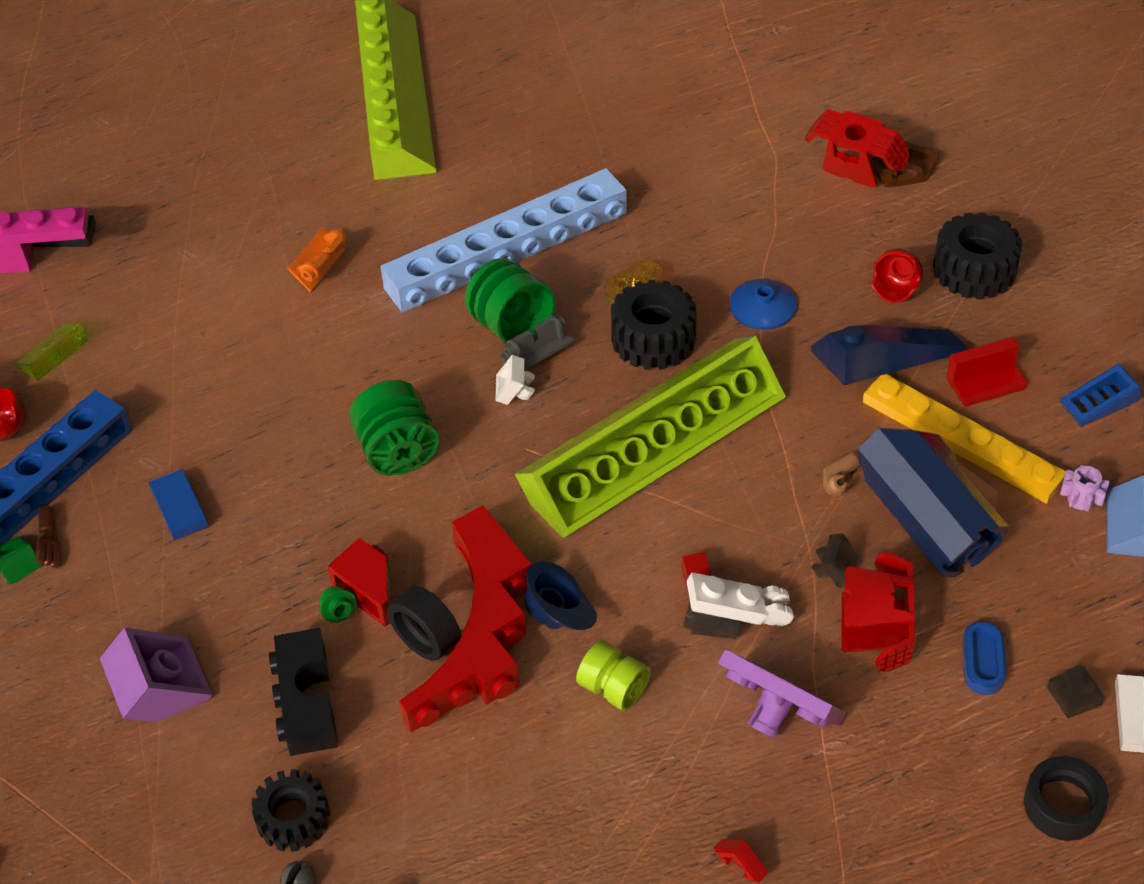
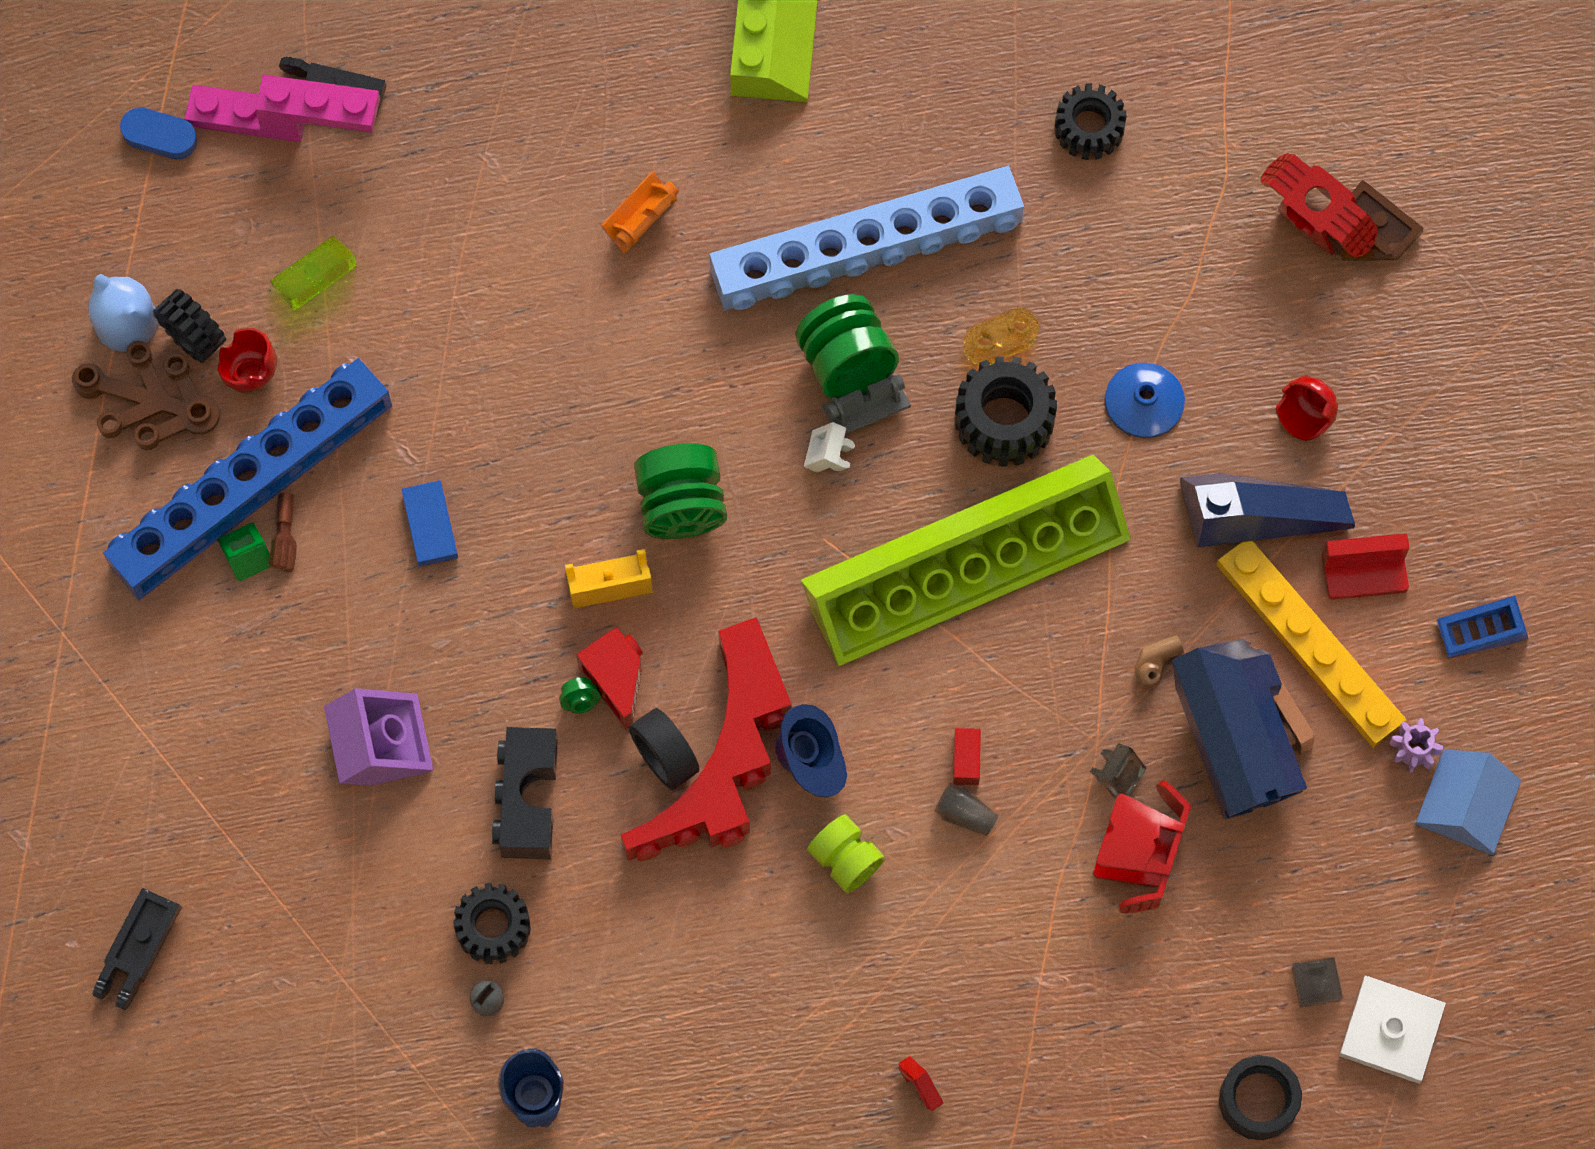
camera: 10 degrees right, 20 degrees up
white hinge [686,572,794,627] -> none
medium lavender plate [718,649,847,738] -> none
black tyre [933,212,1023,299] -> none
blue tile [962,622,1006,695] -> none
none -> yellow hinge [565,549,653,609]
none -> black tyre [1055,83,1127,160]

